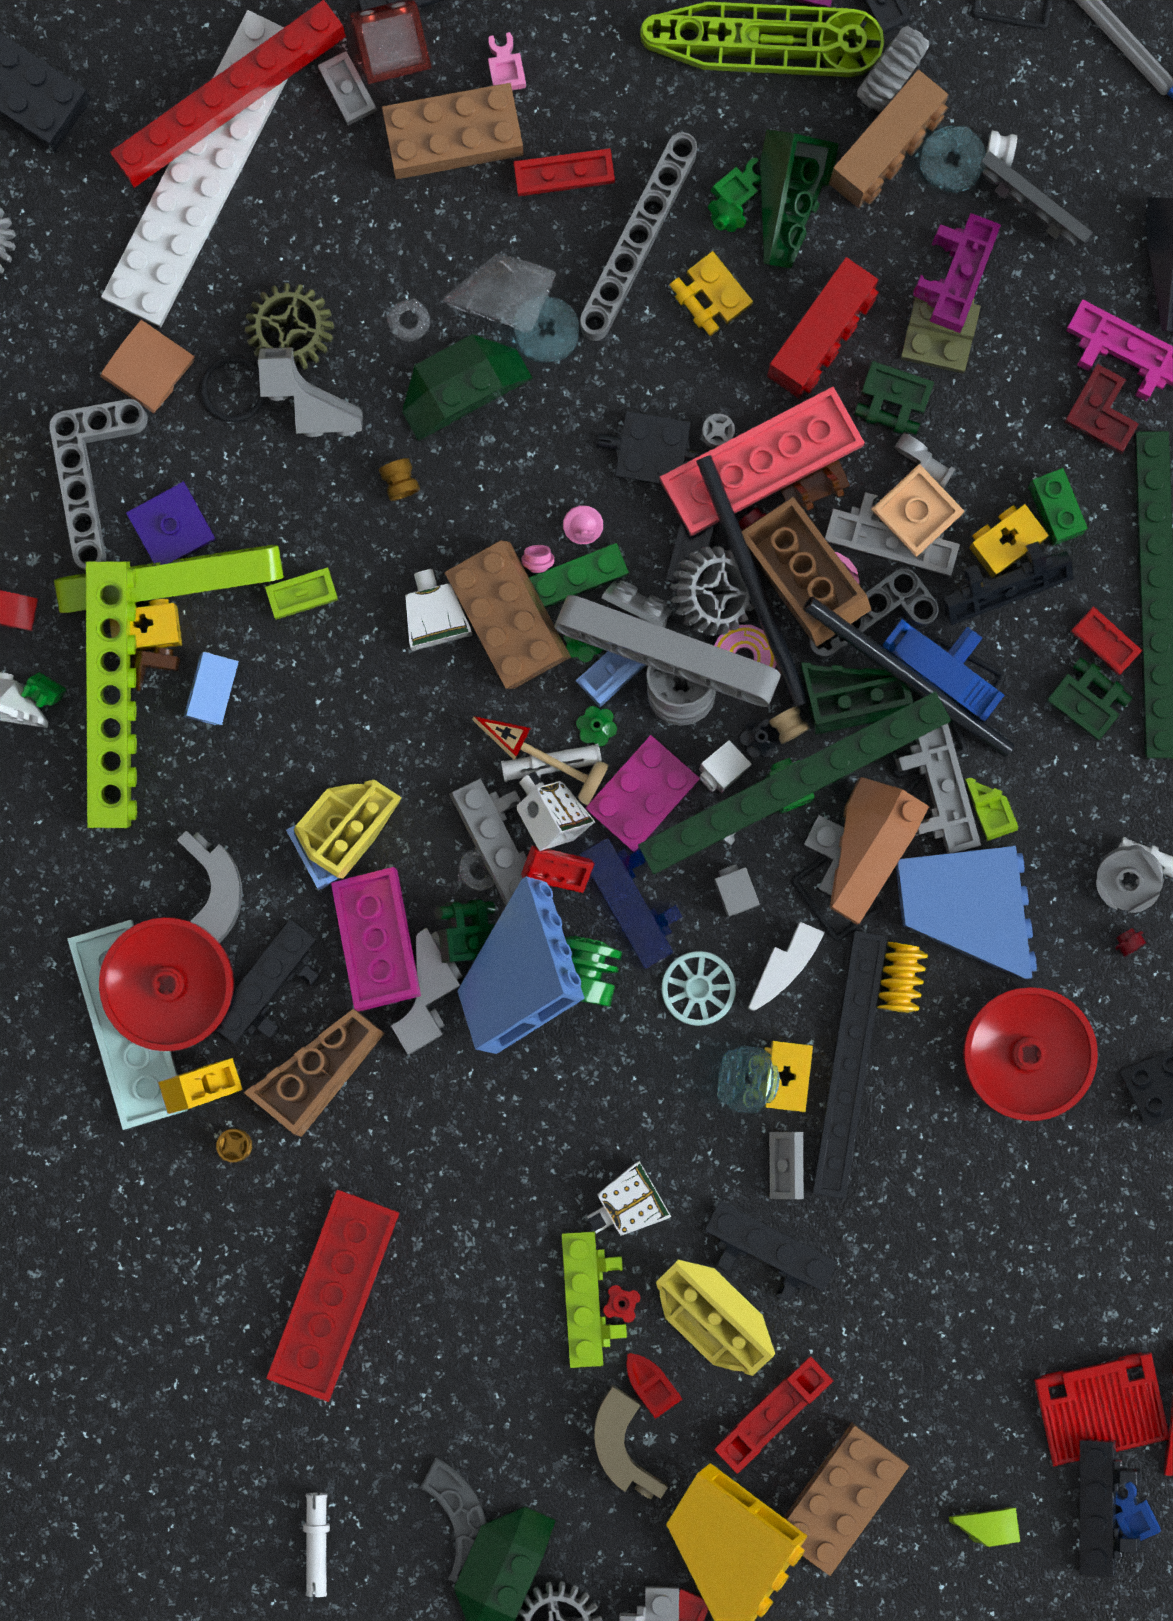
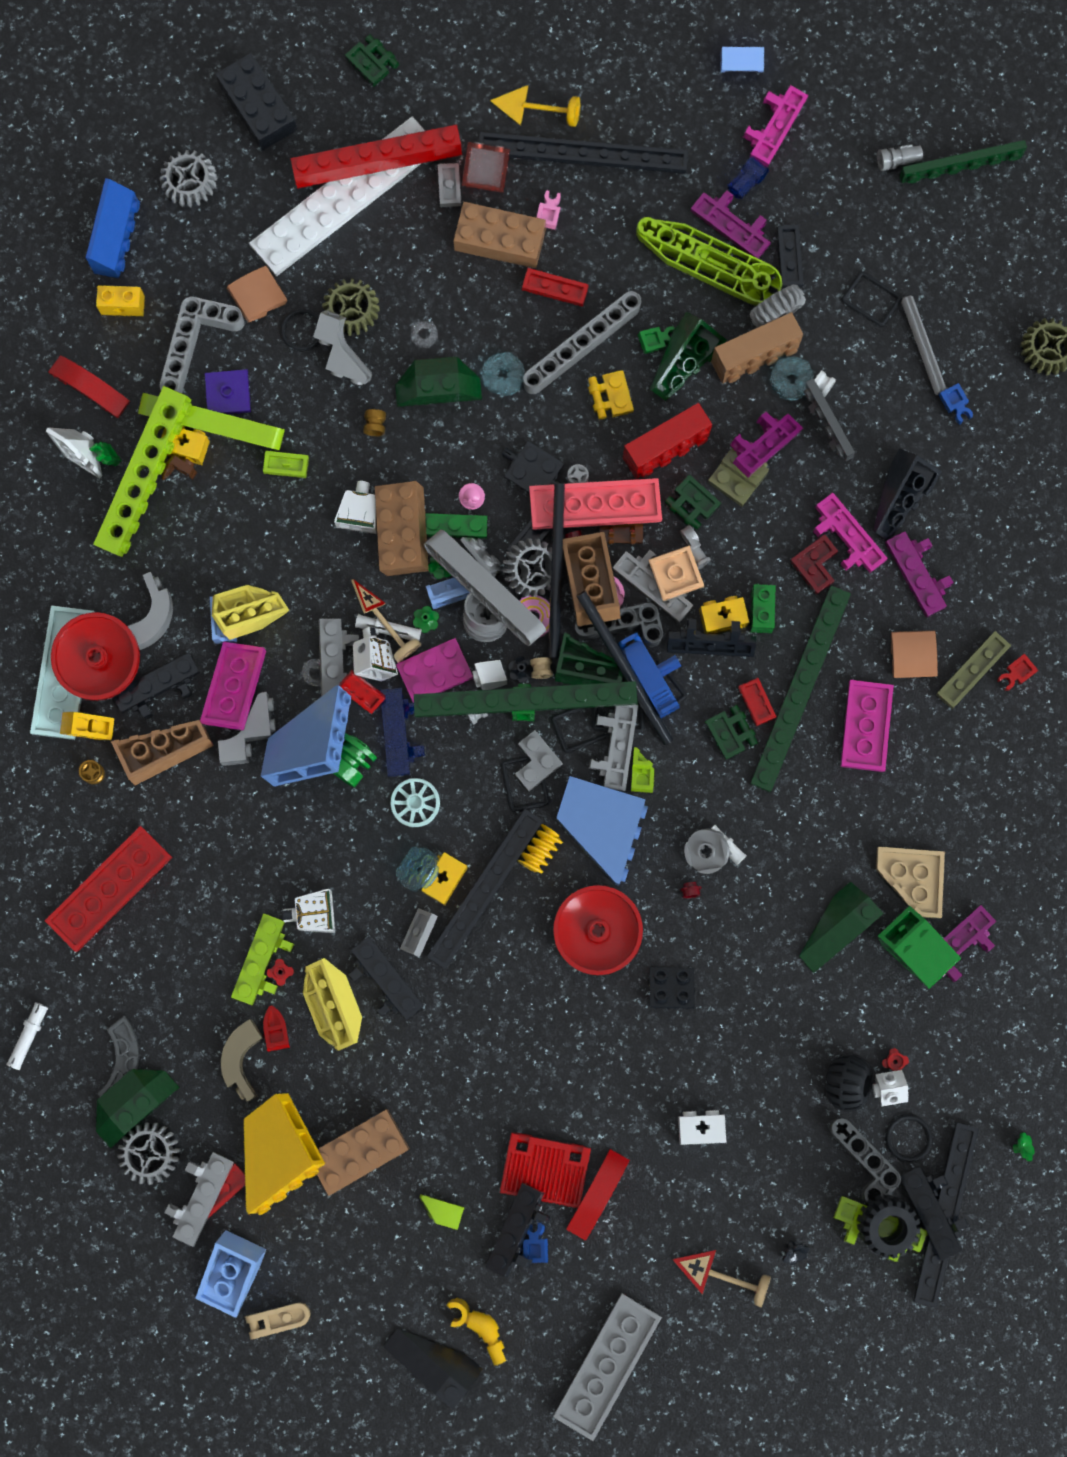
camera: 25 degrees right, 5 degrees down
light blue hinge [184,652,239,725] -> none
dark green plate [435,899,495,963] -> none
clear slope [443,254,556,334] -> none
bright pink plate [521,545,554,573] -> none
green plant [708,196,746,232] -> none
light grey brick [714,864,760,917] -> none
red slope [714,1356,833,1474] -> none
white slope [747,922,825,1011] -> none
nougat wedge [830,777,929,924] -> none

